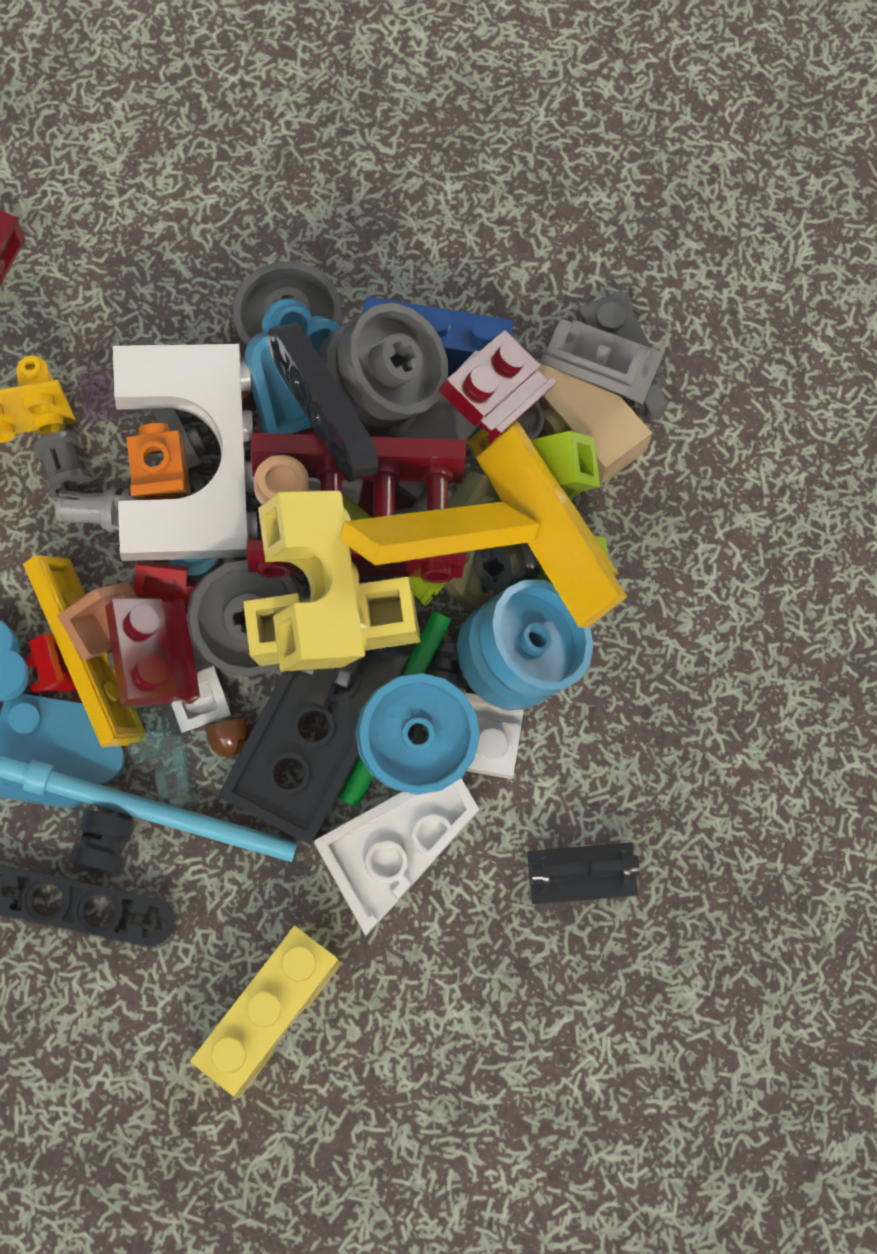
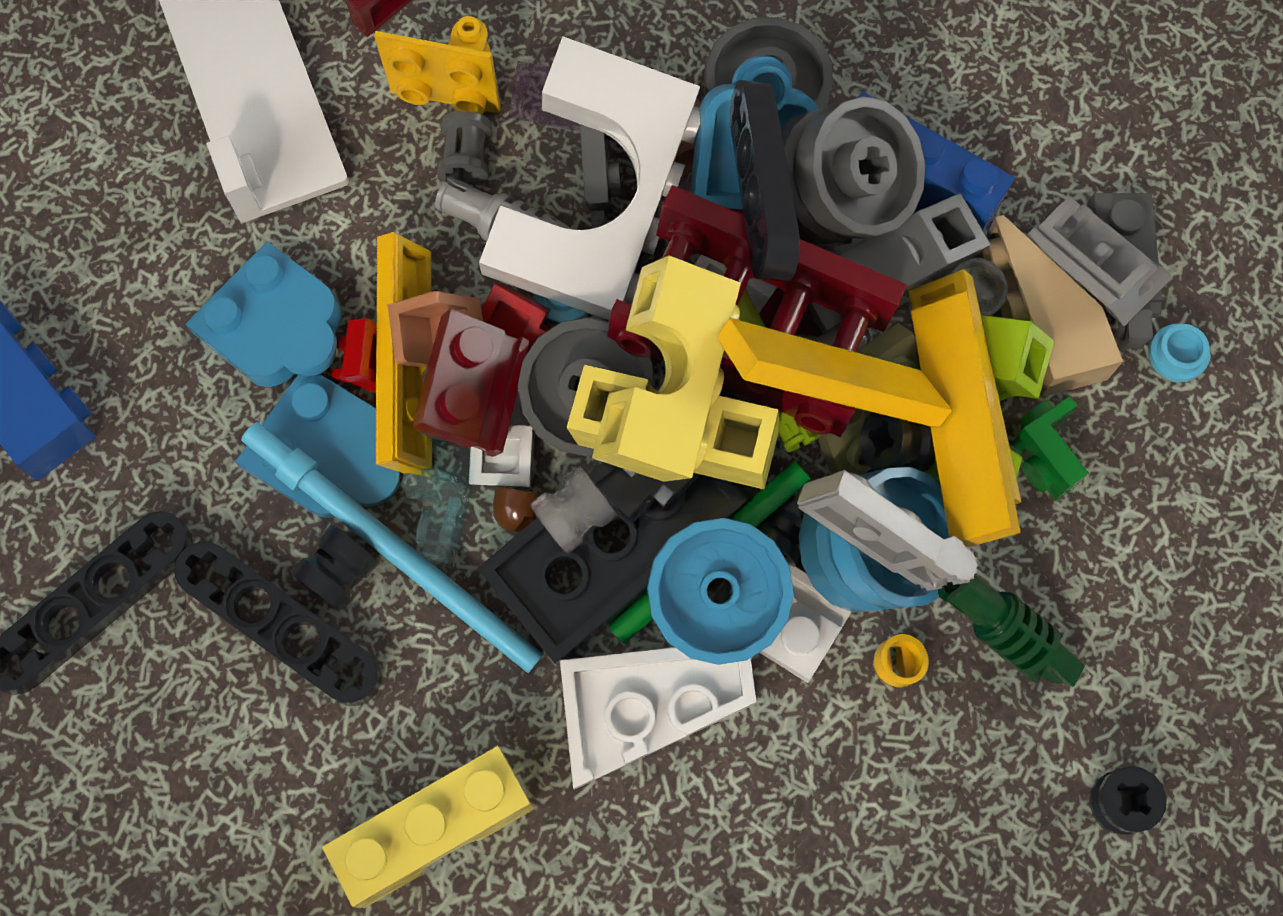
camera: 25 degrees right, 0 degrees up
orange brick [126,423,191,500] -> none
light nougat tile [254,455,309,505] -> none
plate [438,330,557,444] -> none
black hinge [527,843,640,905] -> none
none -> clear wheel [530,466,618,554]
none -> light grey hinge [797,470,979,591]
none -> yellow hinge [873,634,929,687]
none -> dark green hinge [938,574,1085,687]
none -> green bracket [1011,396,1089,501]
none -> black wheel [1089,766,1167,835]
none -> medium azure plate [1148,324,1210,382]

